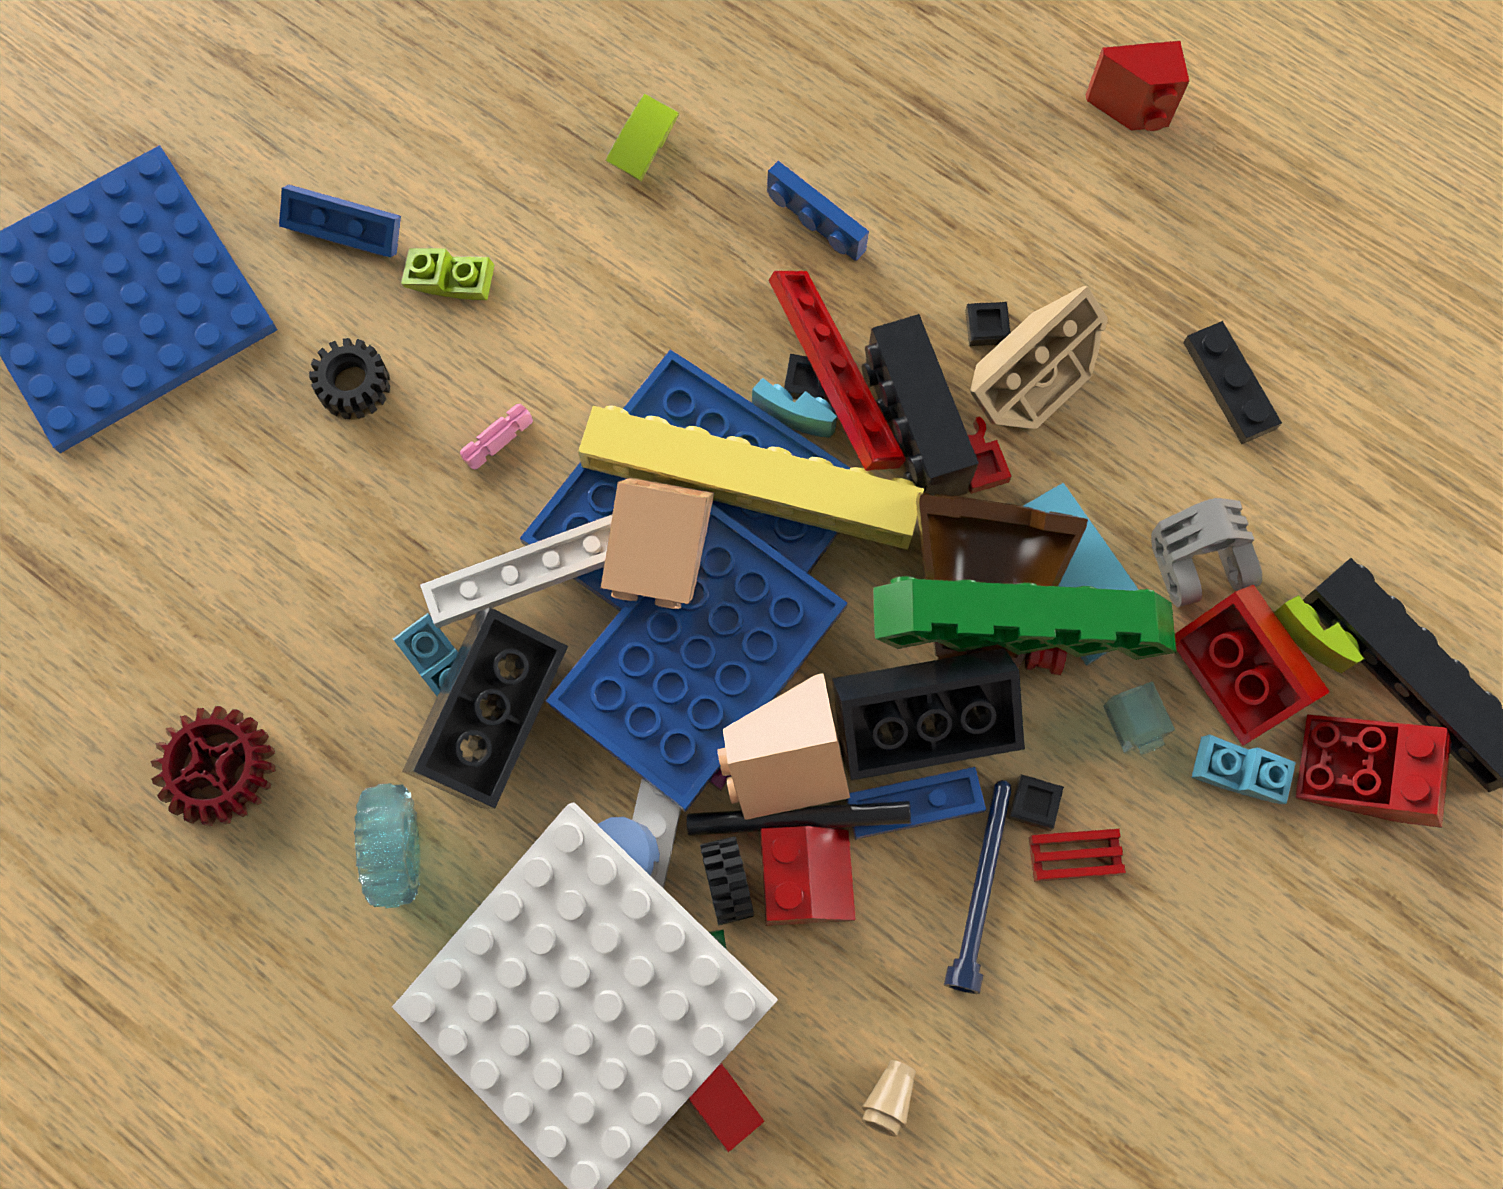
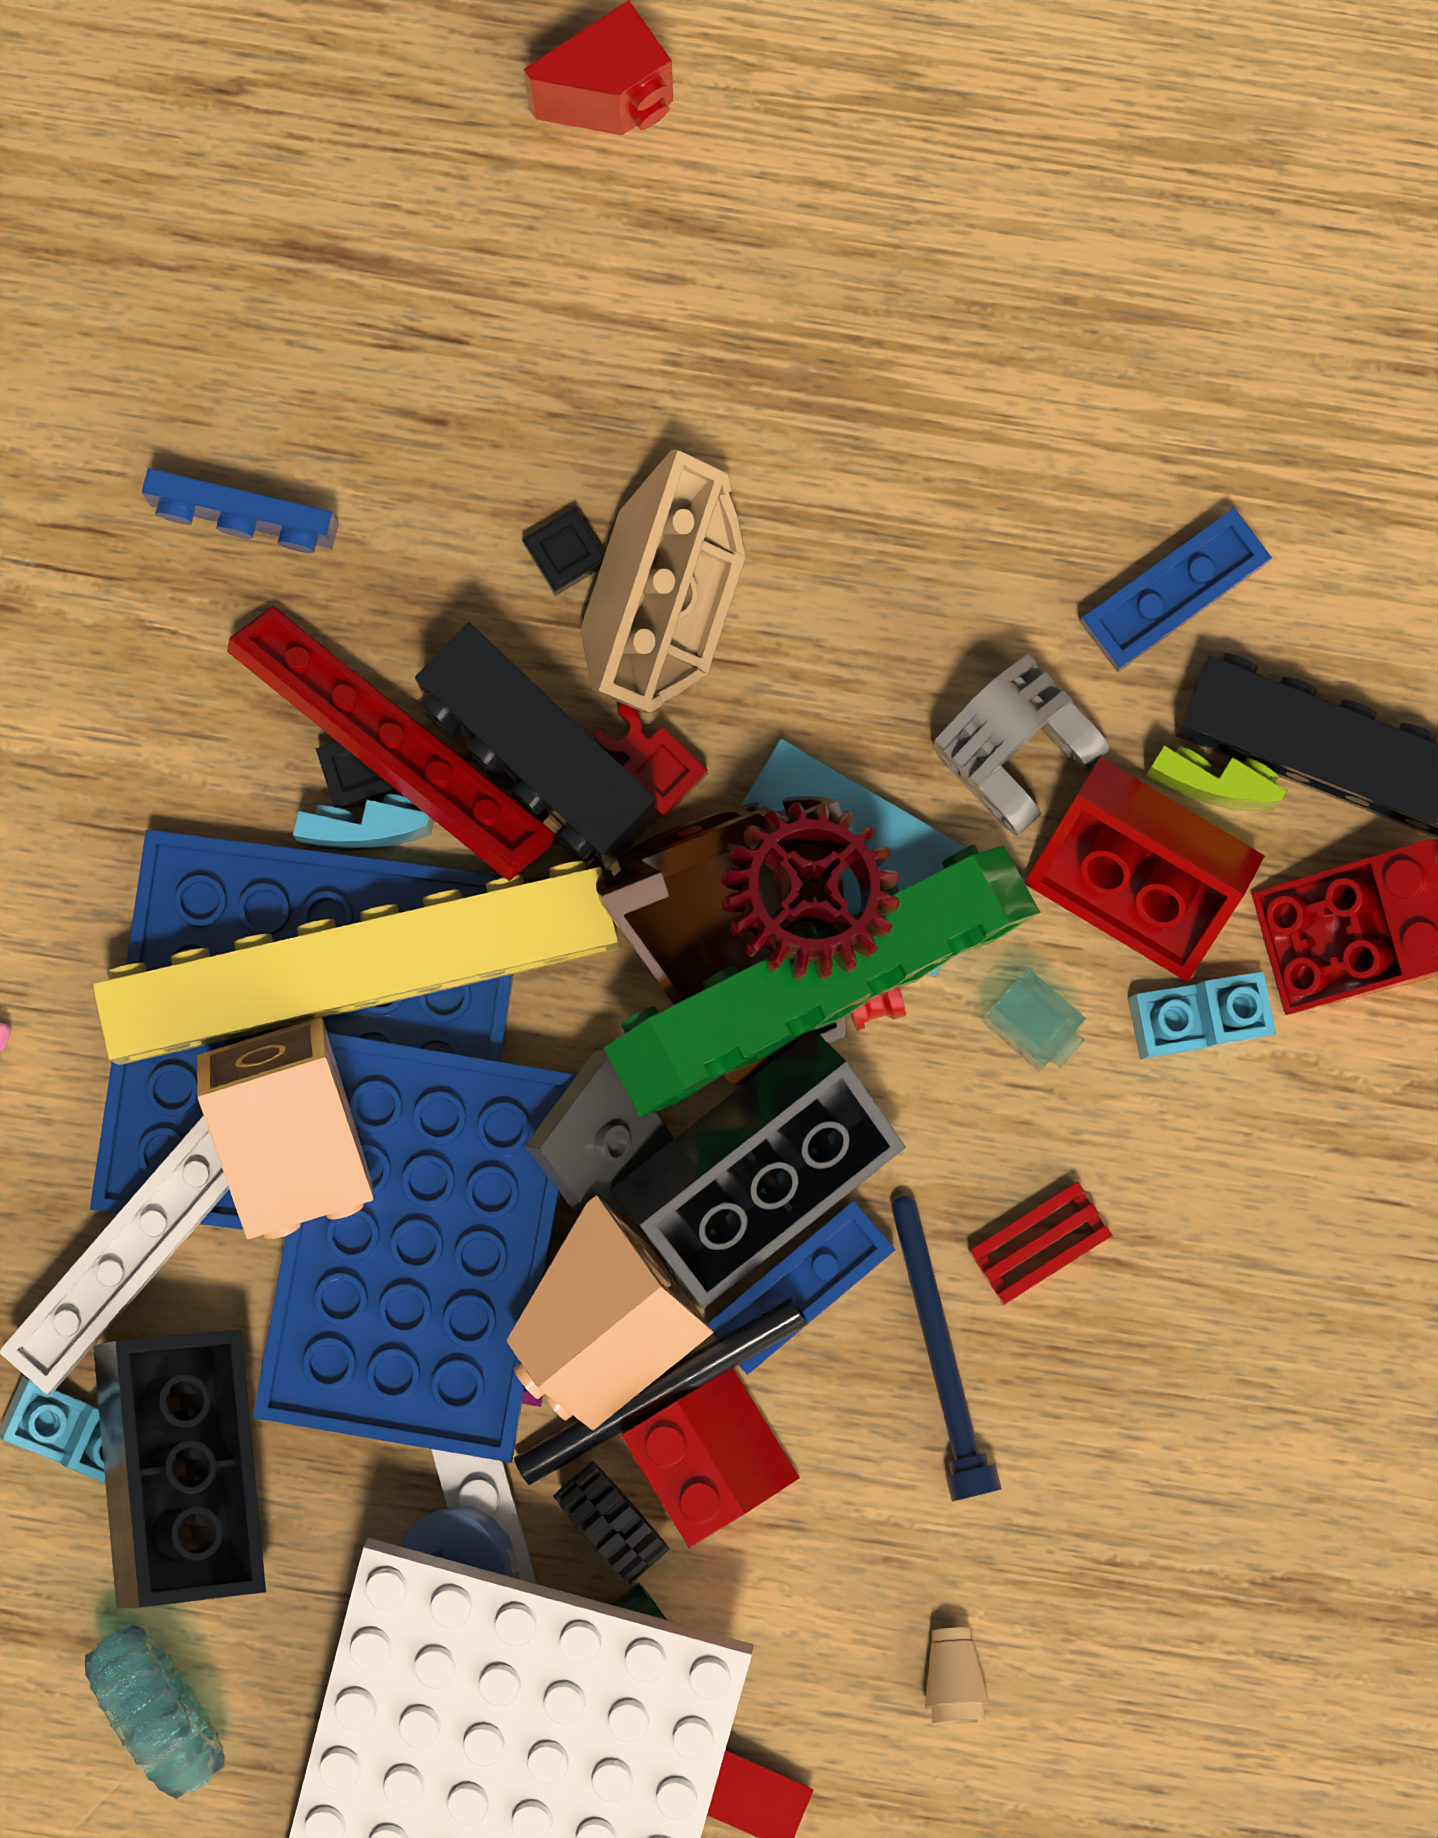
camera: 25 degrees left, 10 degrees up
black tile [1008,774,1064,831] -> none
black plate [1183,321,1282,445] -> none
none -> dark grey plate [525,1050,674,1217]
none -> dark red gear [721,802,899,980]
none -> blue plate [1080,508,1272,673]

